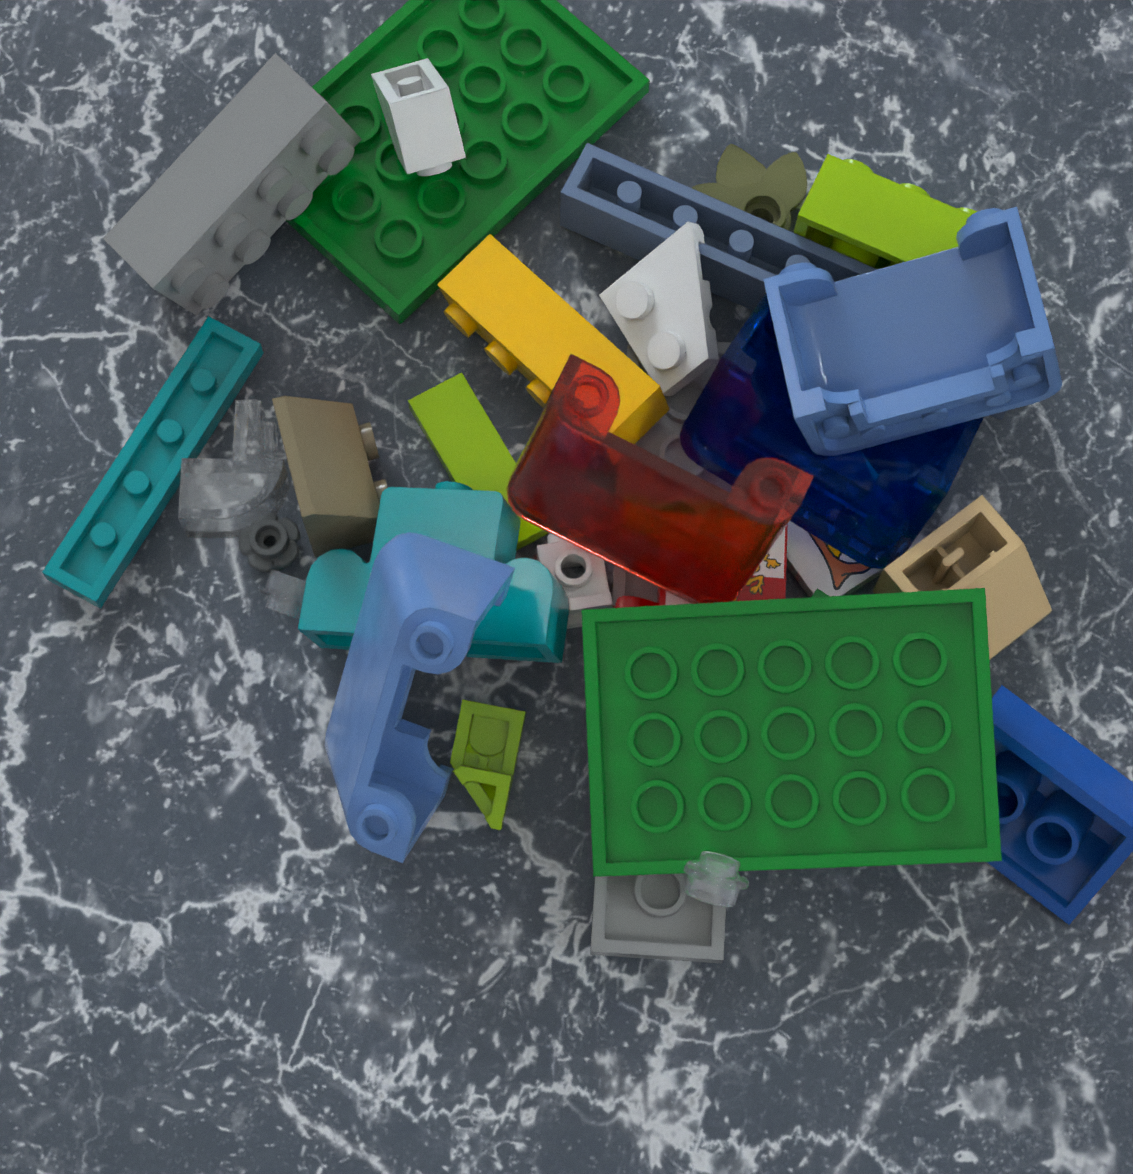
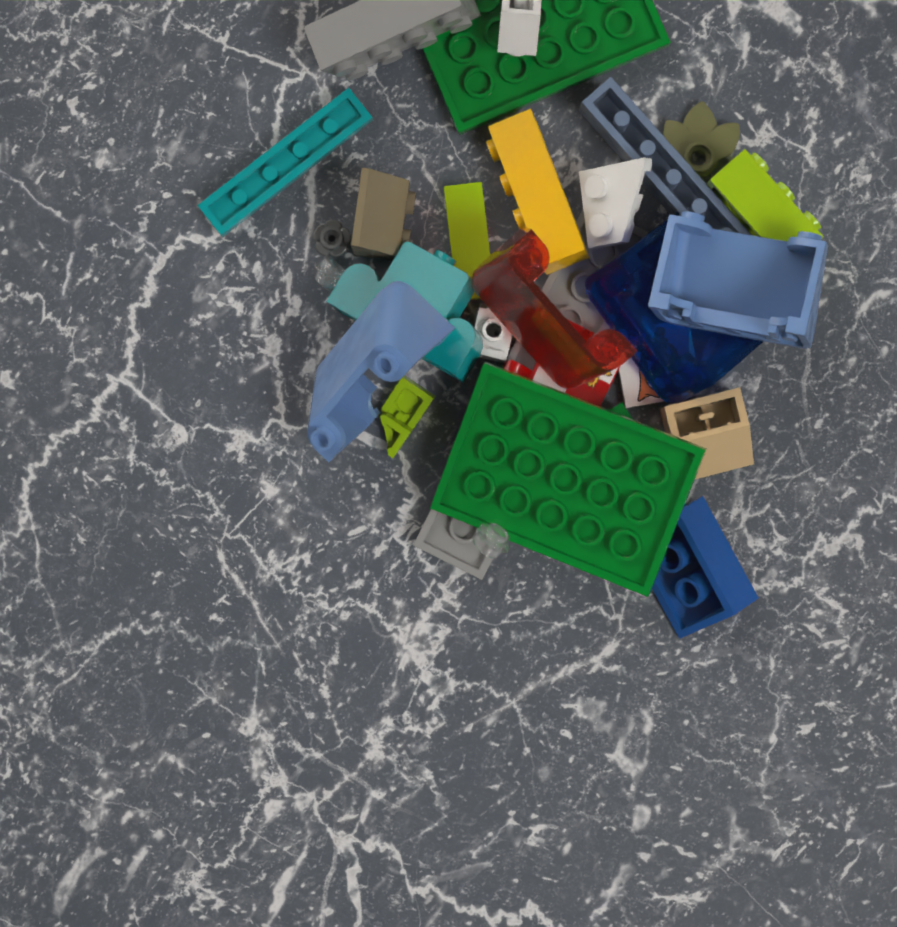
camera: 20 degrees right, 15 degrees up
clear brick [178,400,290,538] -> none

